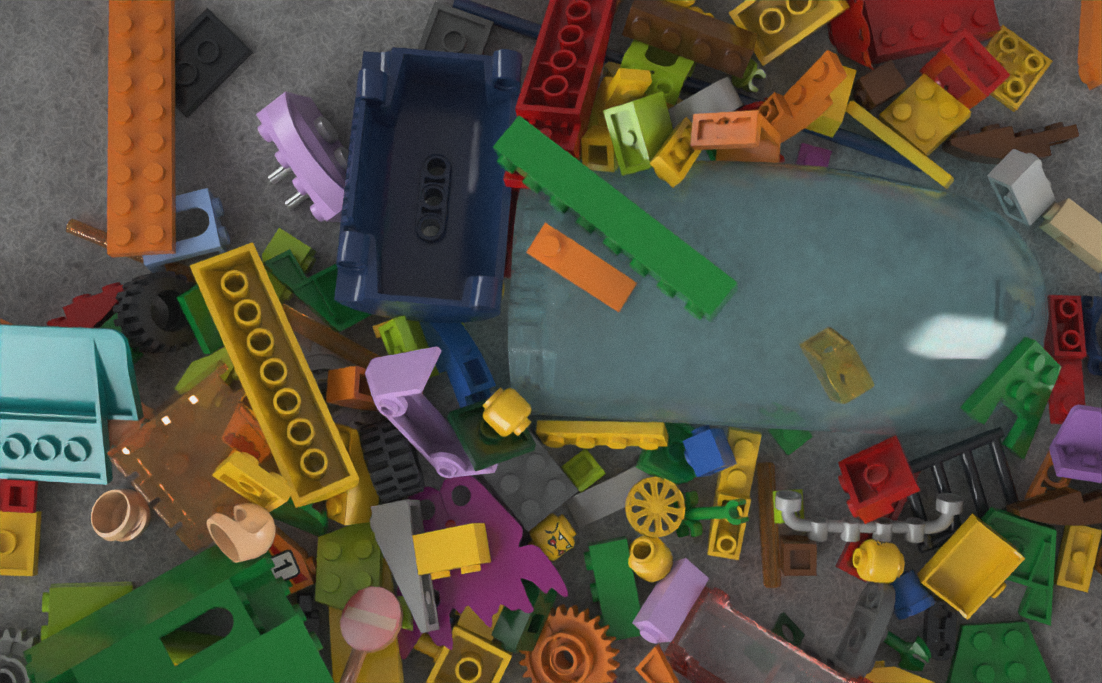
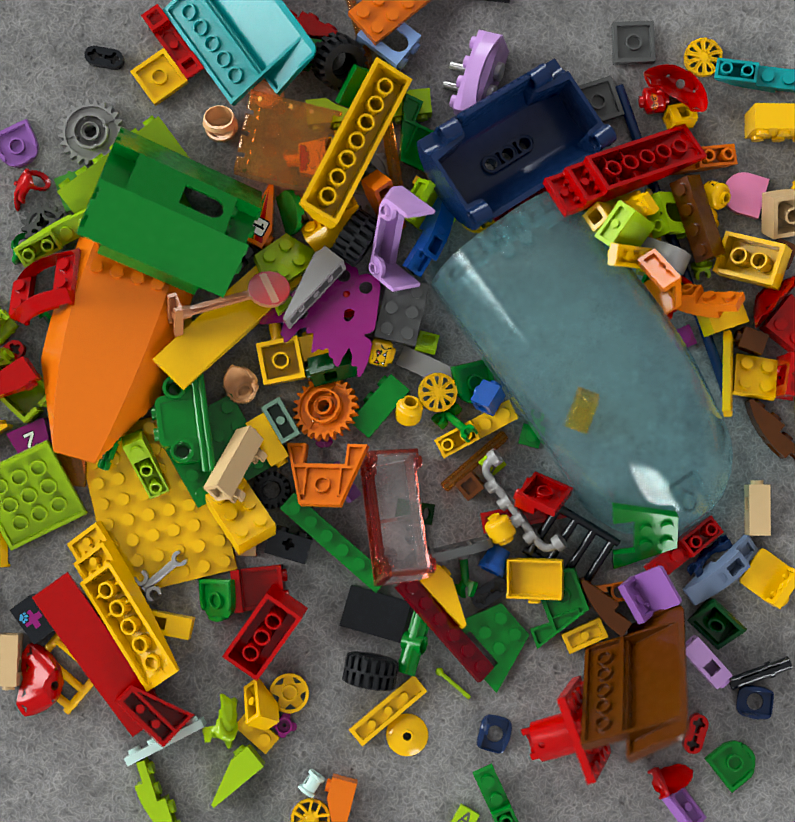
camera: 55 degrees right, 0 degrees up
light nougat helmet [207,503,276,563] -> none
yellow plate [212,451,294,512] -> none
yellow brick [412,523,491,580] -> none
dark green tile [447,398,536,471] -> none
yellow head [482,387,532,437] -> none
green brick [493,115,738,322] -> none
orange slope [526,223,638,313] -> none
yellow plate [536,420,669,450] -> none
lavender brick [632,558,709,644] -> none
light grey brick [987,149,1056,226] -> none

